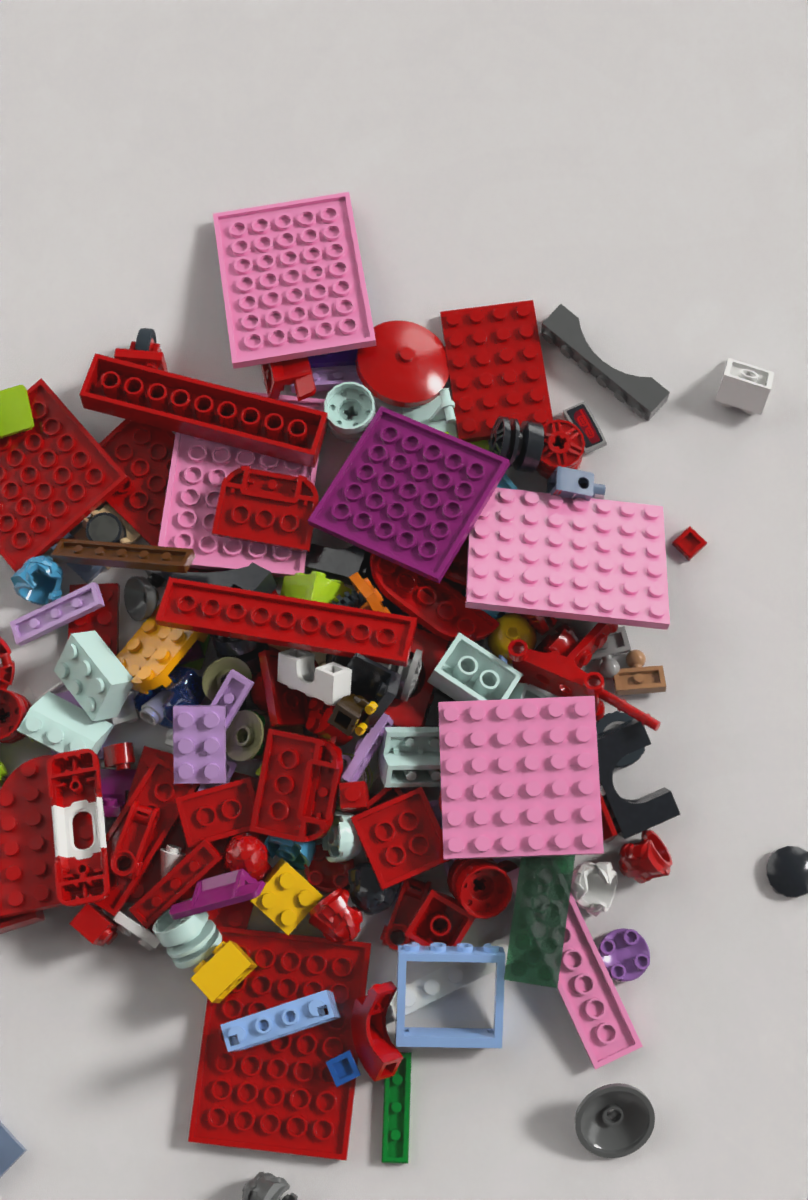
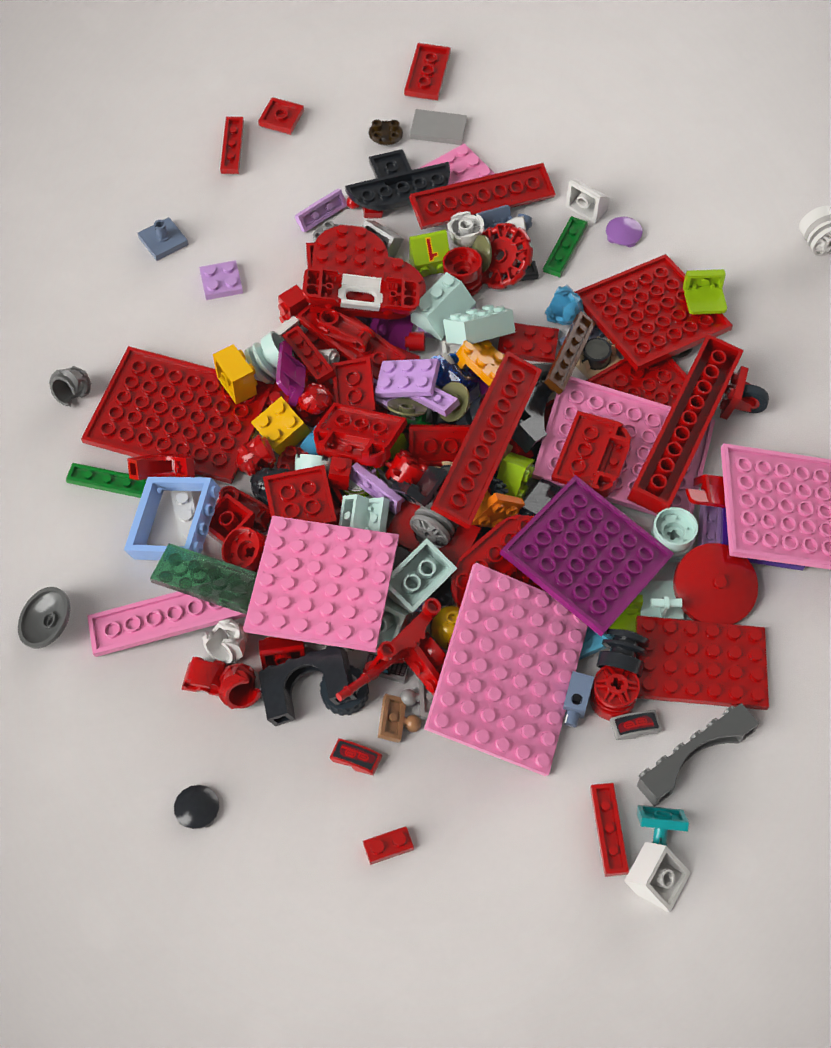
camera: 95 degrees right, 15 degrees down
lavender plate [10,582,105,646] -> none
light blue window [220,990,341,1052] -> none
white arch [277,648,352,706] -> none
blue plate [326,1050,361,1087] -> none
dark brown piece [328,693,378,736] -> none
medium lavender dish [598,928,650,981] -> none
red tile [672,526,707,561] -> none
none -> red cylinder [181,657,226,696]
none -> lavender plate [199,260,243,300]
none -> slope [329,738,382,776]
none -> red plate [363,826,414,865]
none -> red plate [590,783,629,877]
none -> teal tile [637,805,689,846]

